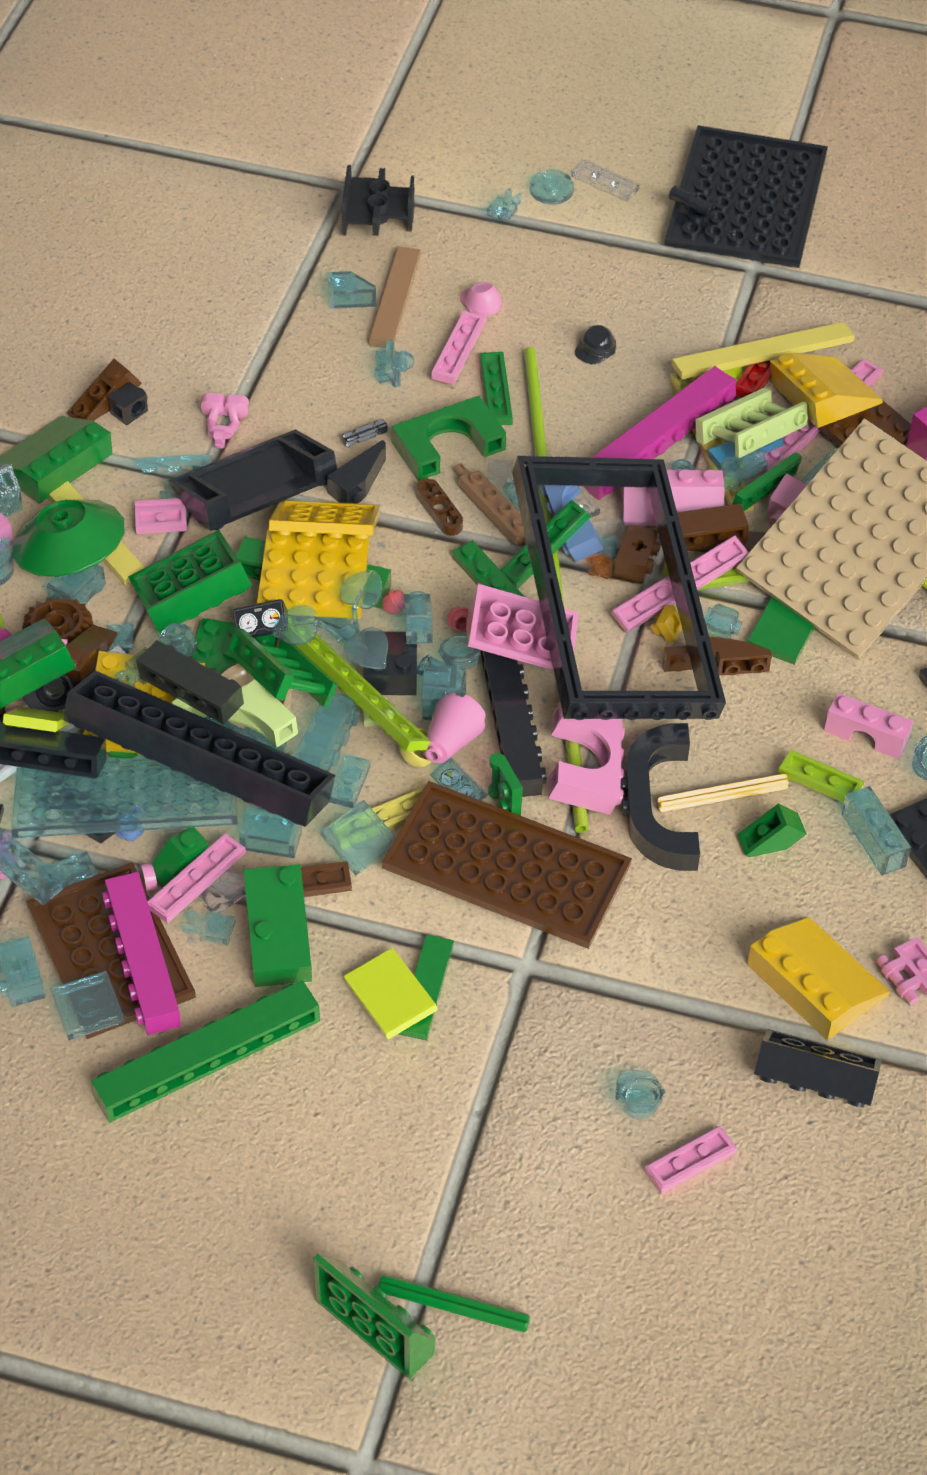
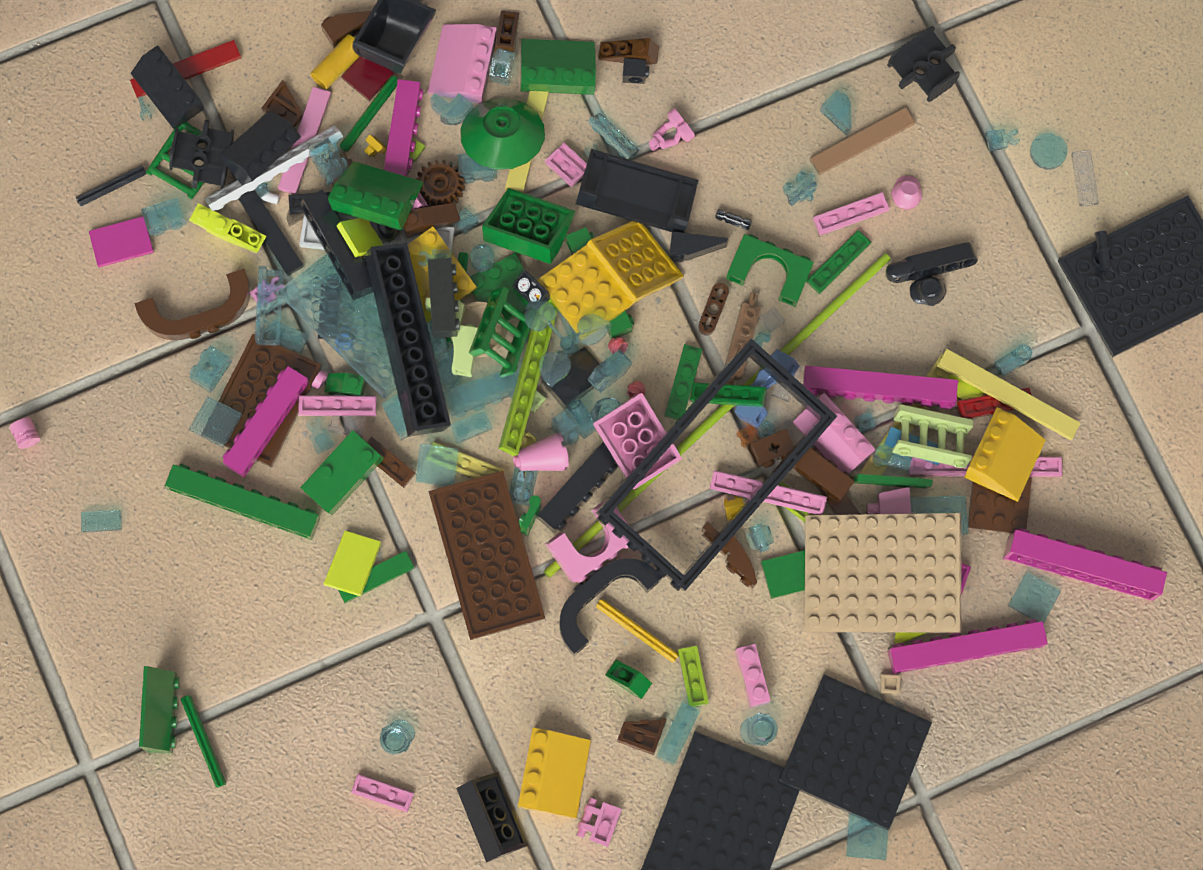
camera: 45 degrees right, 25 degrees up
none -> clear light blue tile [81,510,122,533]
none -> reddish brown wing [617,718,667,755]
none -> black piece [885,242,978,283]
none -> clear light blue piece [994,344,1032,377]

